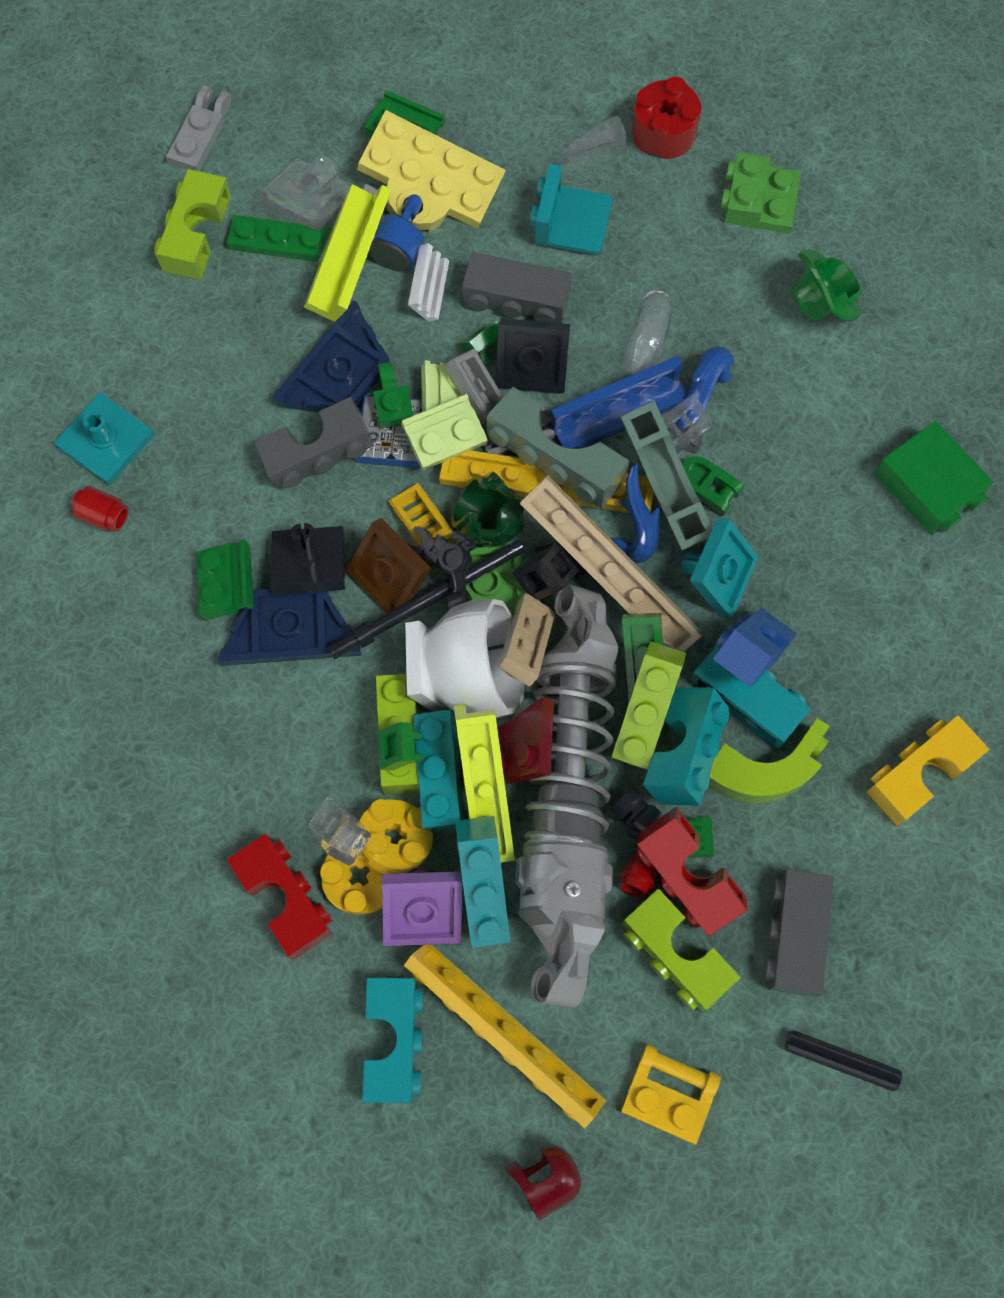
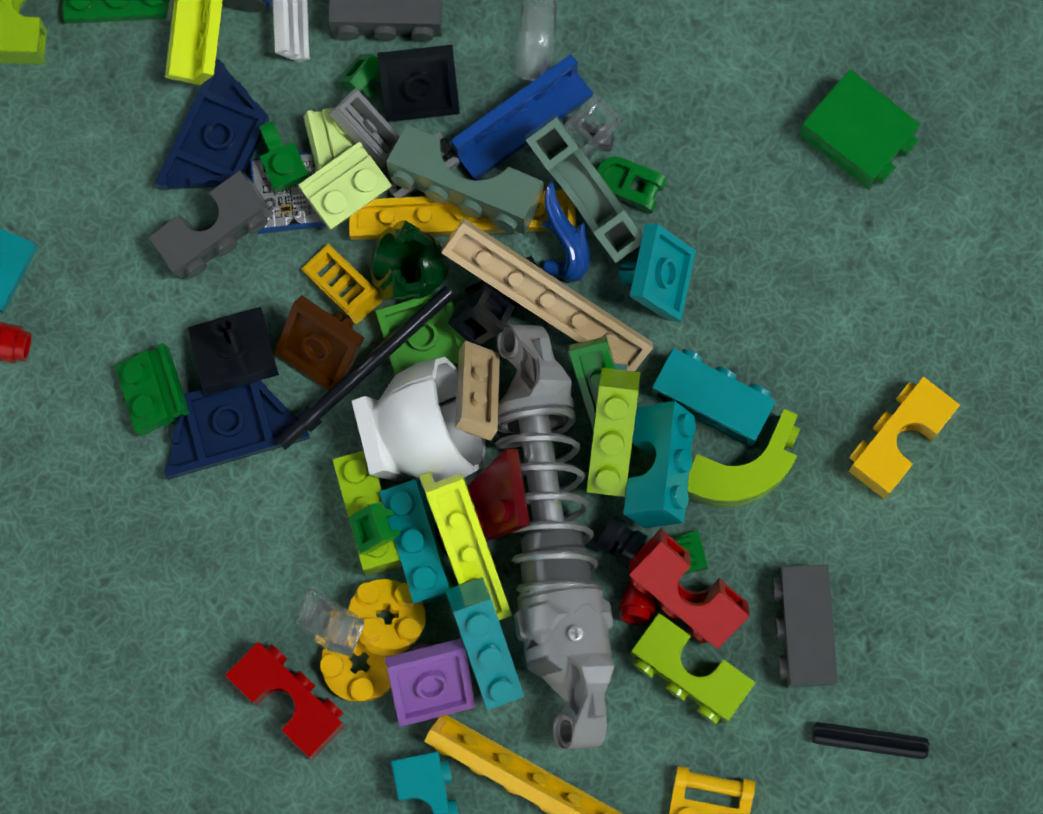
camera: 10 degrees left, 5 degrees up
black piece [408,527,477,609] -> none
blue piece [677,346,734,429] -> none
blue arch [713,608,797,687] -> none

